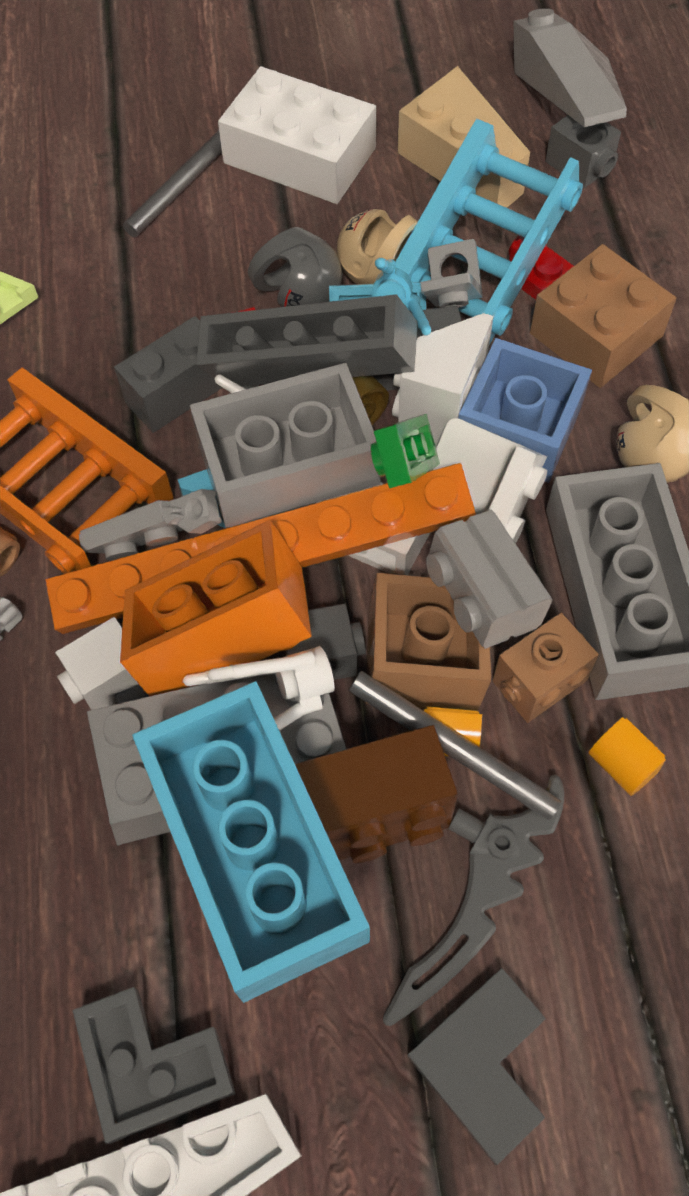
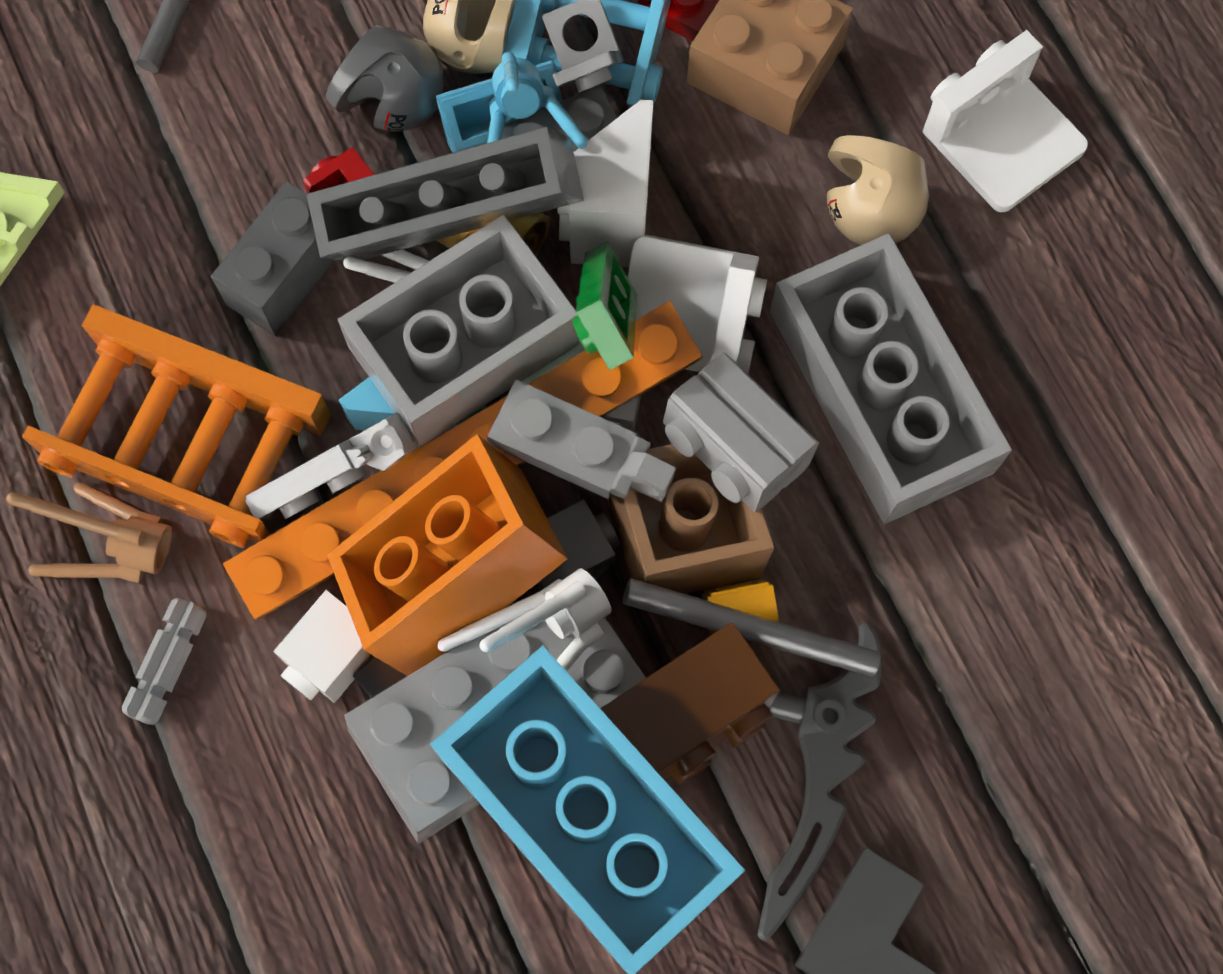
camera: 20 degrees left, 10 degrees up
medium blue brick [458,338,592,483] -> none
medium nougat head [493,612,599,723] -> none
light orange brick [588,717,666,796] -> none
none -> light grey hinge [487,380,676,502]

